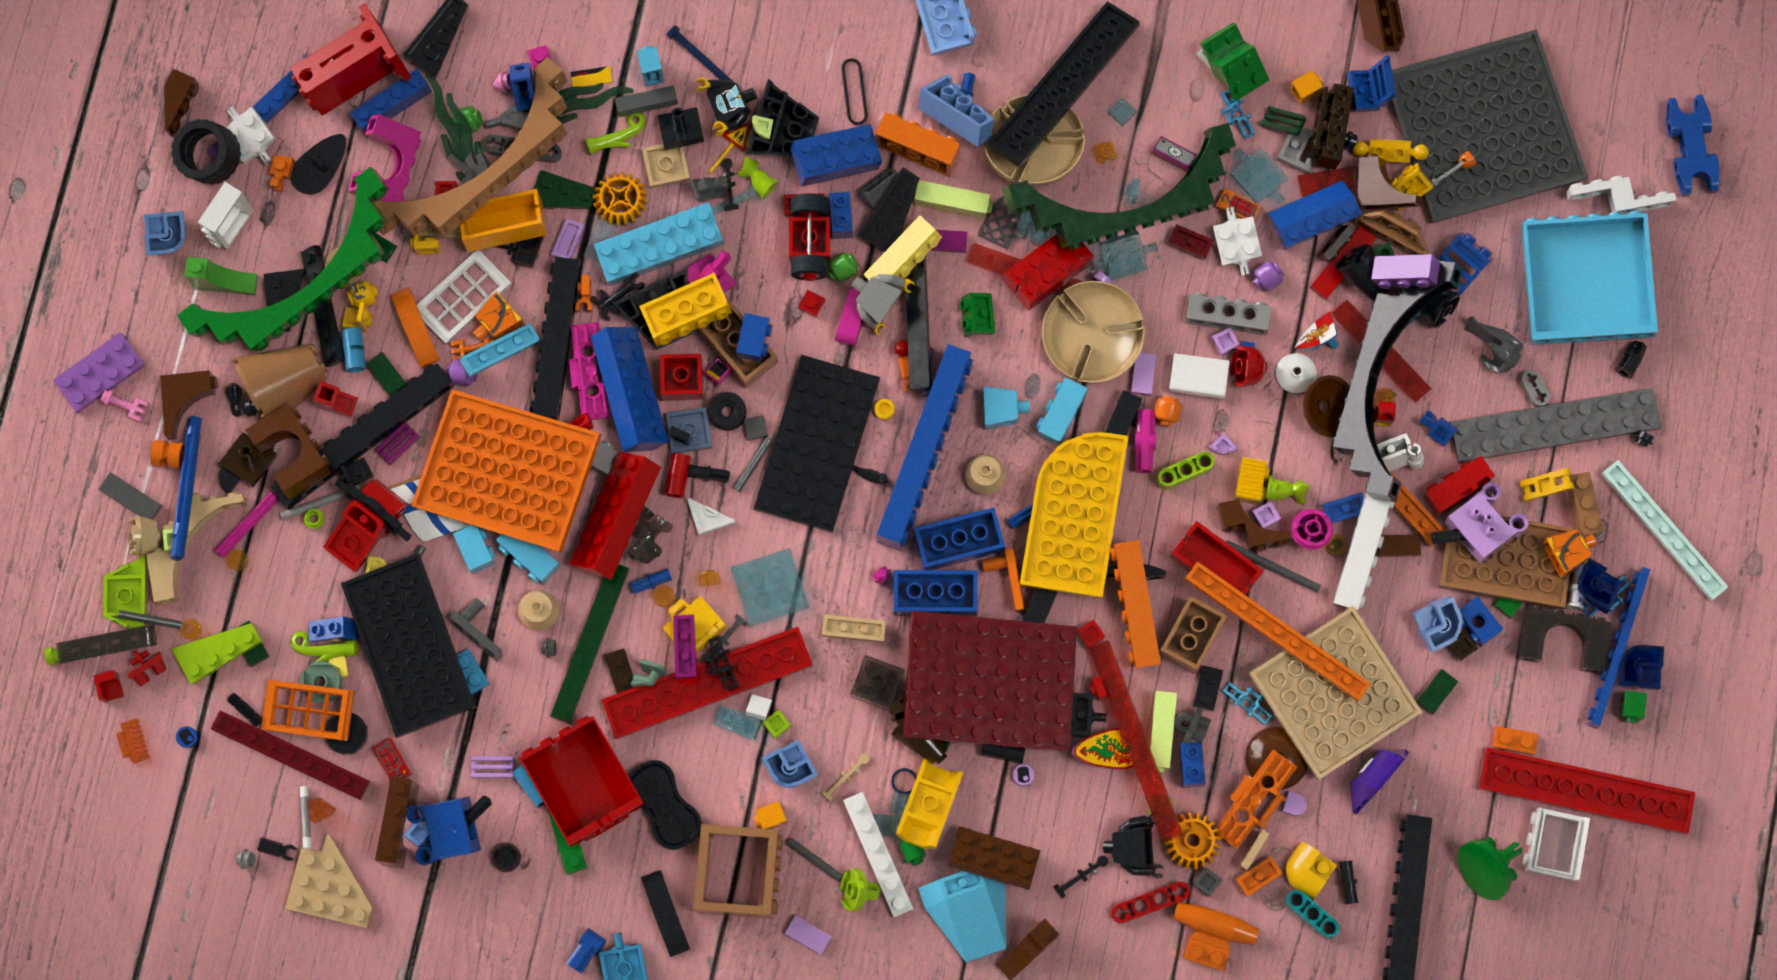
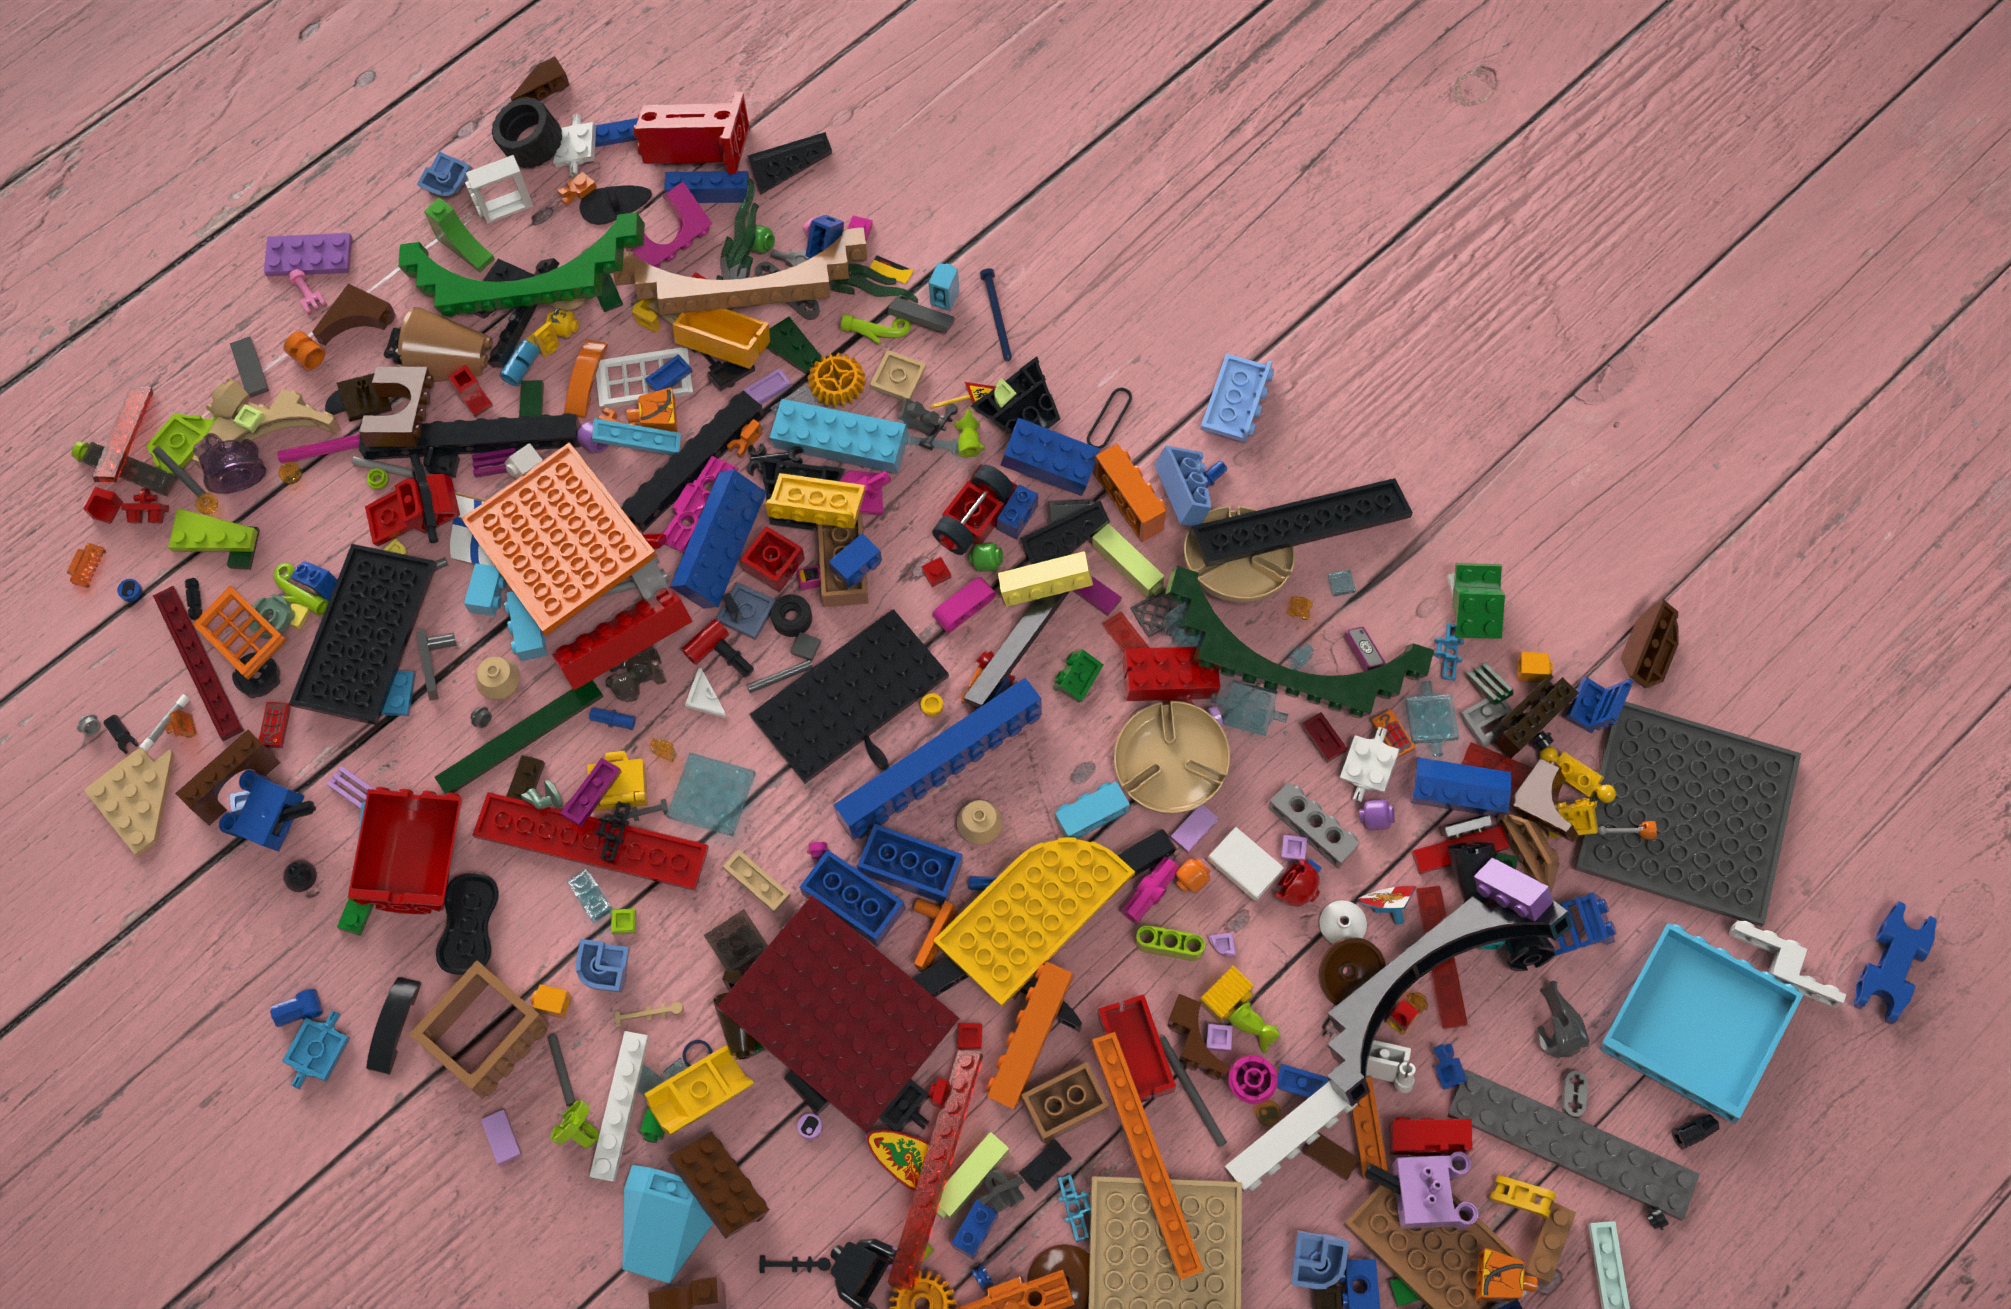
camera: 35 degrees right, 10 degrees down
blue piece [170,415,202,561] -> none
clear yellow tile [654,586,675,608] -> none
black tile [658,107,704,150] -> none
black torso [695,77,758,137] -> none
white tile [745,694,772,721] -> none
light grey torso [851,274,915,335] -> none
medium azure torso [983,387,1030,430] -> none
none -> clear red tile [92,387,153,482]
none -> clear purple piece [193,433,267,494]
none -> white brick [504,443,543,479]
none -> blue tile [645,354,693,392]
none -> blue bush [971,1264,993,1290]

